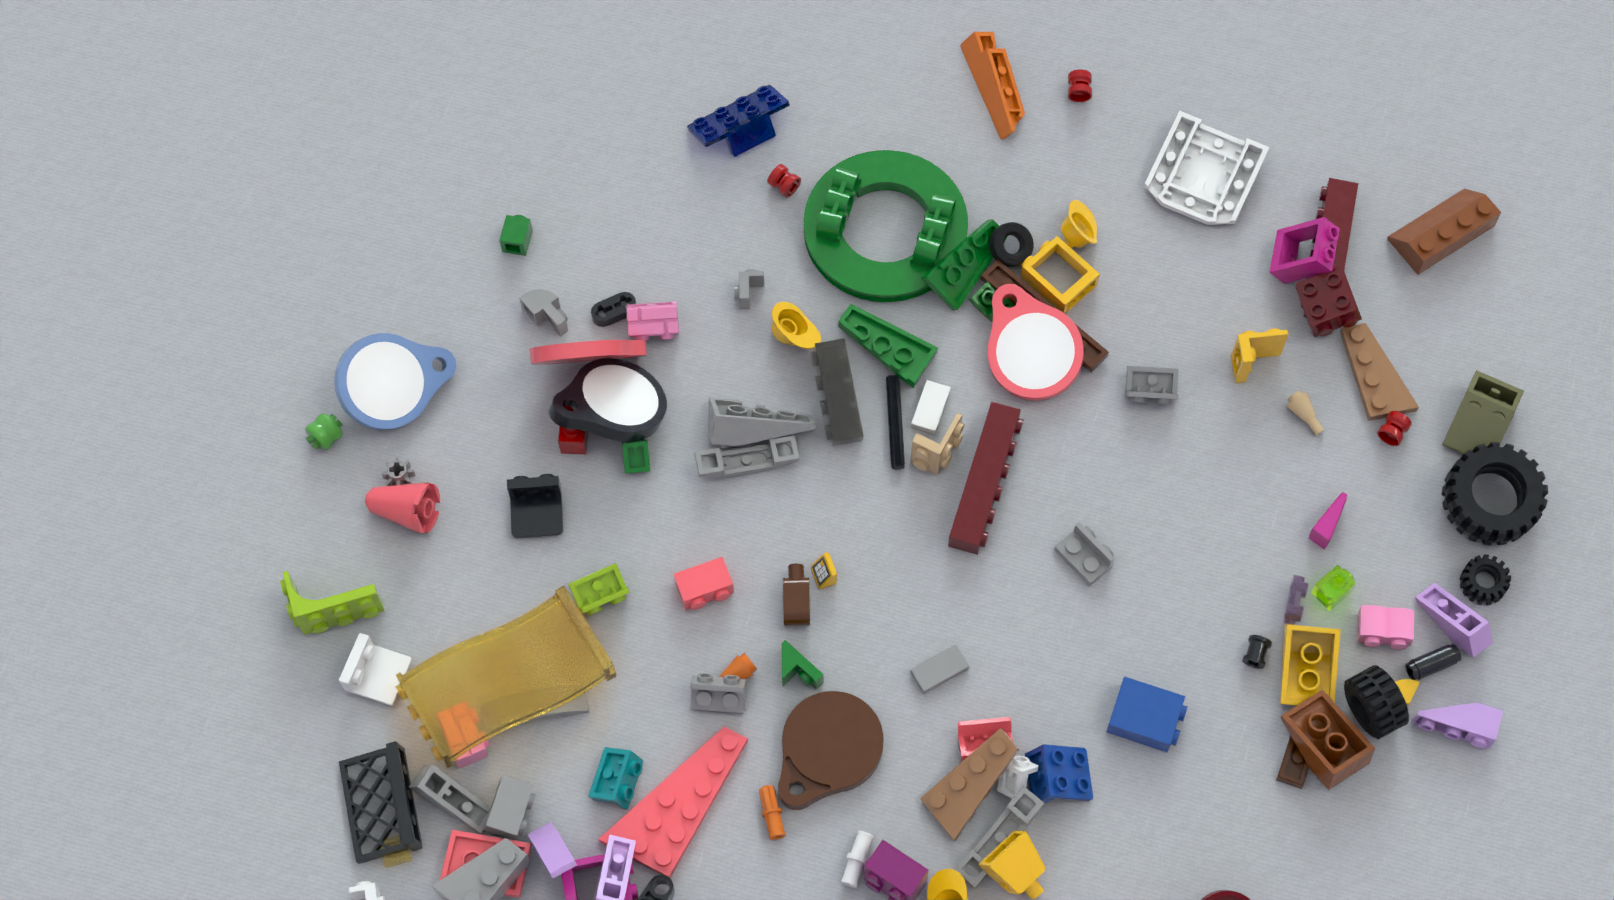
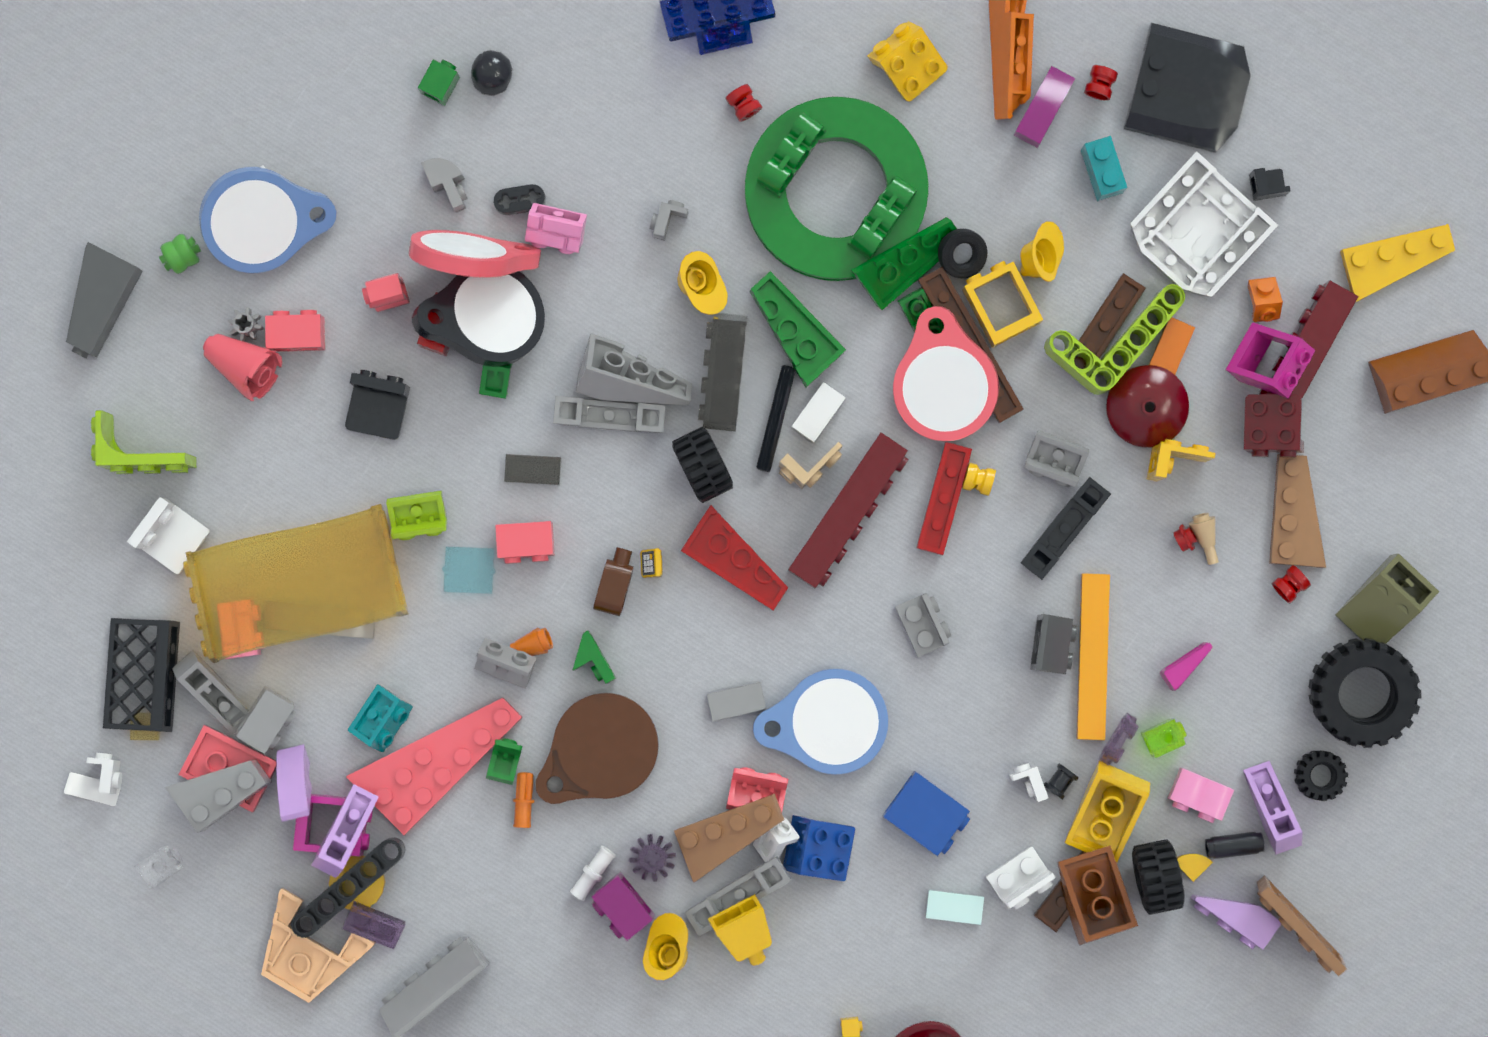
camera: 15 degrees right, 20 degrees up
none -> dark grey slope [66,242,143,359]
none -> coral brick [265,310,325,352]
none -> coral brick [362,273,410,312]
none -> clear light blue piece [442,547,496,594]
none -> black hair [471,50,513,96]
none -> green bracket [486,738,522,785]
none -> clear smoke tile [504,454,562,485]
none -> clear purple gear [629,834,676,882]
none -> black tyre [672,427,733,503]
none -> red wing [681,505,788,611]
none -> piece [753,669,888,774]
none -> yellow bracket [867,21,947,101]
none -> red plate [916,442,972,556]
none -> light aqua tile [925,890,984,925]
none -> yellow wheel [962,462,996,496]
none -> white bracket [985,846,1056,909]
none -> white bracket [1009,763,1048,802]
none -> magenta slope [1014,66,1076,148]
none -> black slope [1020,477,1111,580]
none -> dark grey slope [1030,614,1077,674]
none -> lime beam [1044,284,1185,395]
none -> reddish brown tile [1074,273,1146,369]
none -> light orange tile [1076,573,1110,740]
none -> teal brick [1080,136,1128,201]
none -> dark red dish [1106,365,1189,447]
none -> black wedge [1123,23,1251,153]
none -> orange tile [1148,317,1196,375]
none -> red plate [1173,524,1197,552]
none -> orange bracket [1247,277,1283,322]
none -> black panel [1249,168,1291,201]
none -> medium nougat plate [1256,875,1347,976]
none -> yellow wing [1340,224,1455,303]

